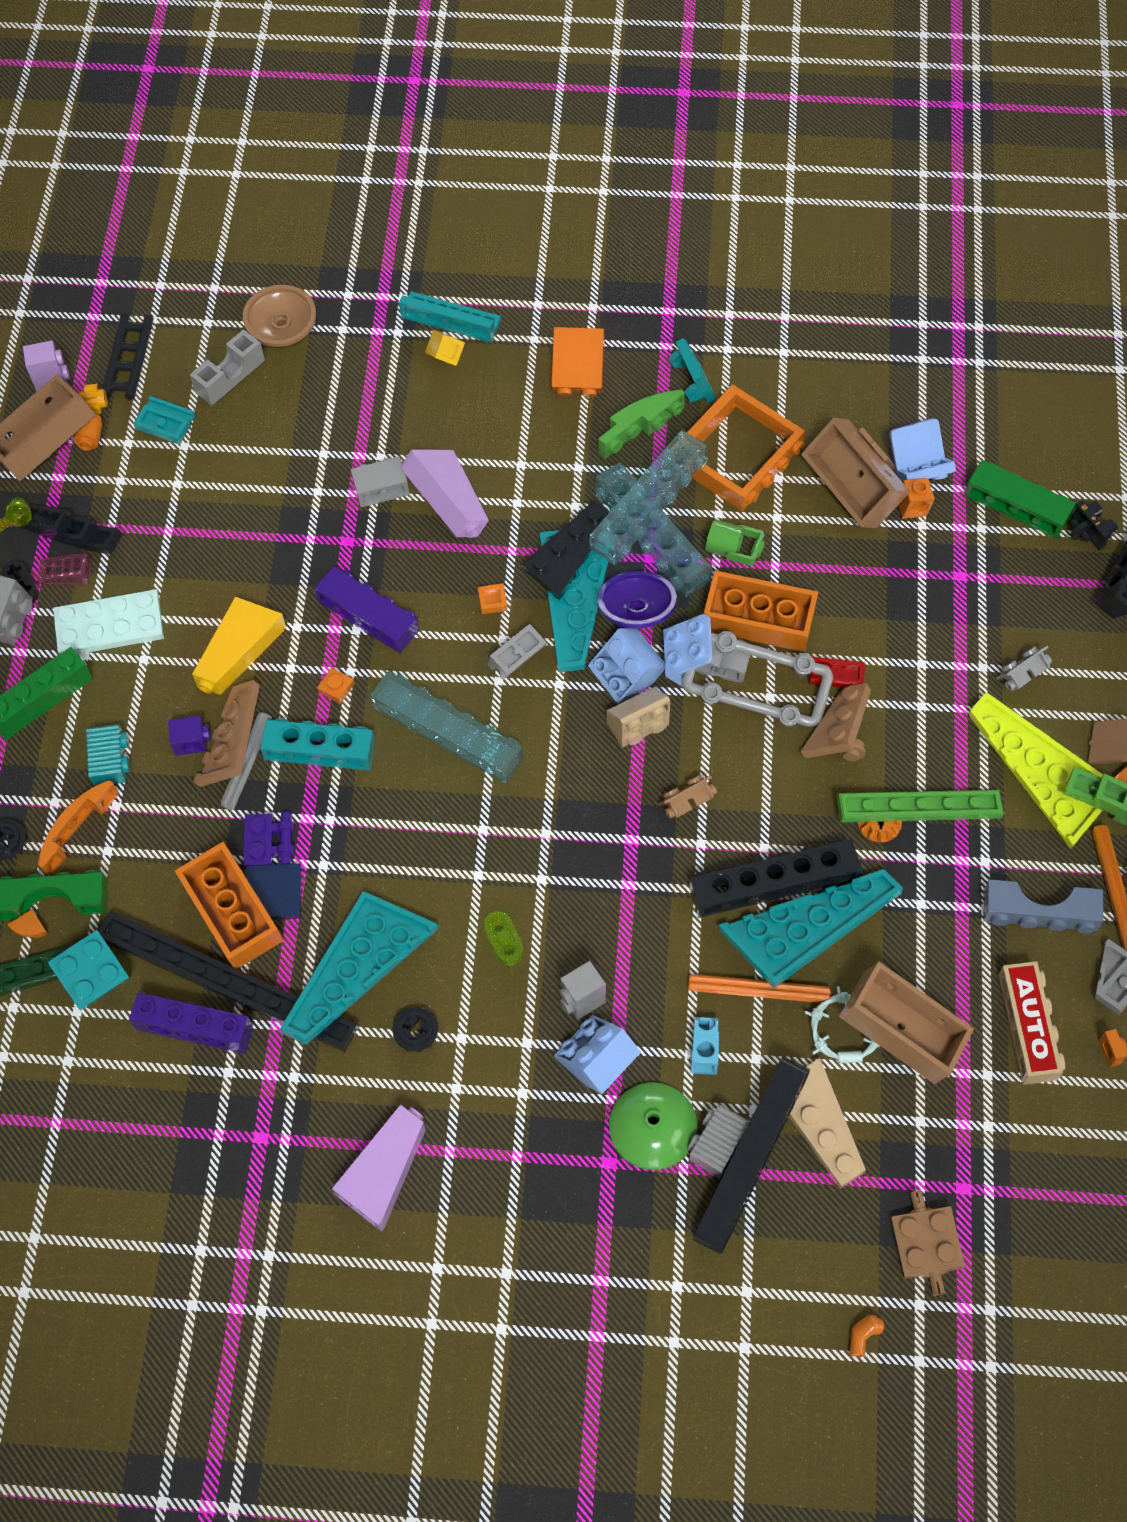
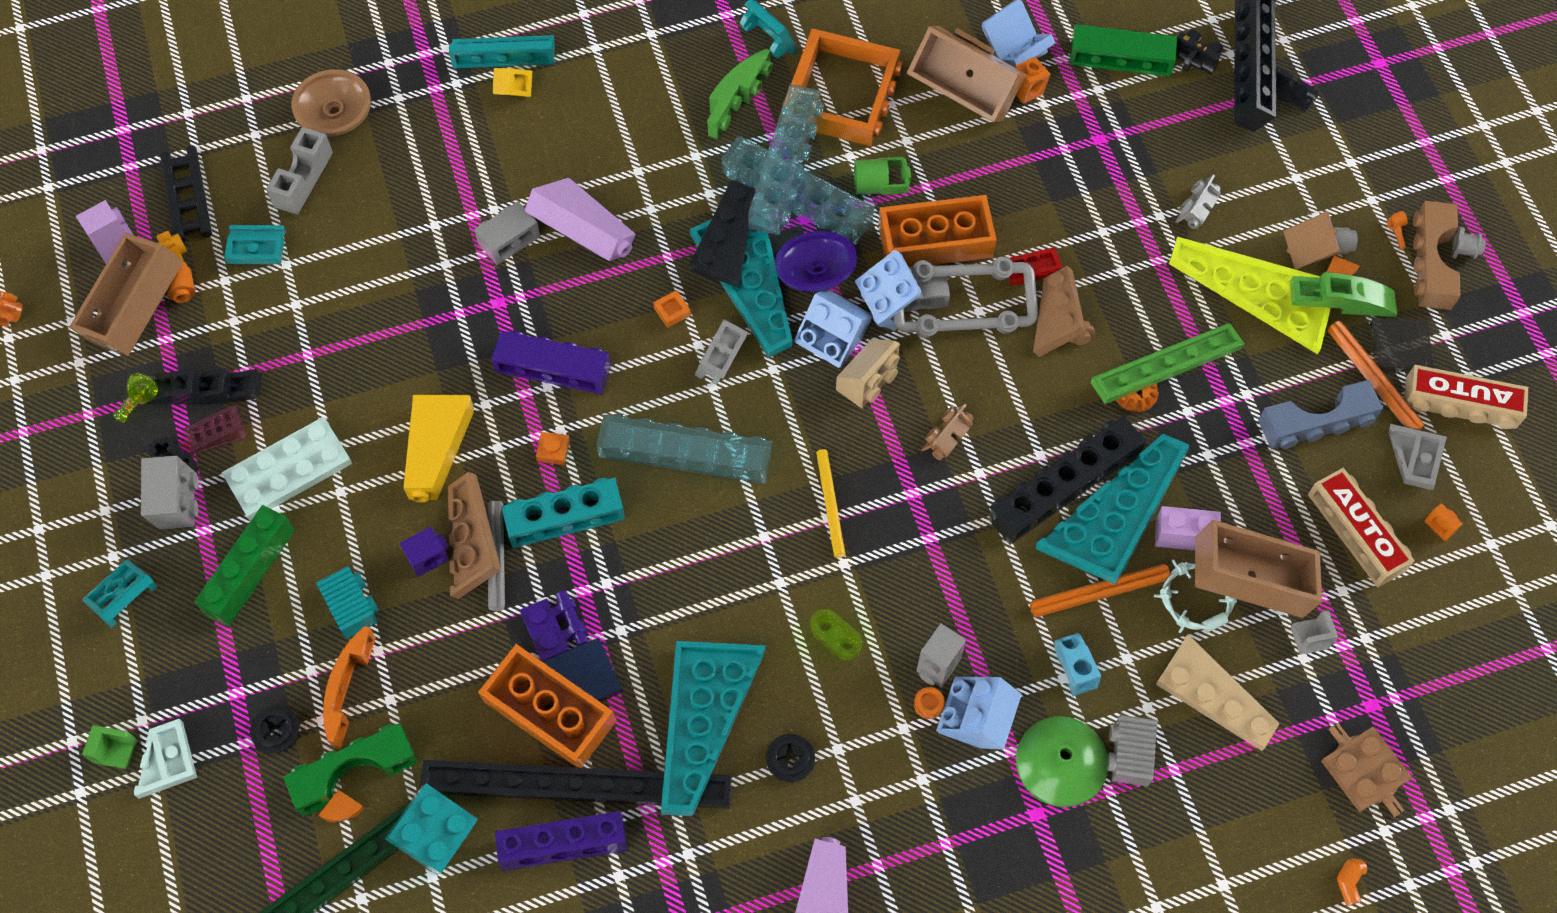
camera: 25 degrees left, 0 degrees up
orange slope [552,327,605,397] -> none
black beam [693,1056,810,1254] -> none
none -> yellow bar [816,449,846,558]
none -> orange tile [914,687,945,719]
none -> lavender brick [1155,506,1221,550]
none -> light grey panel [1290,610,1338,655]

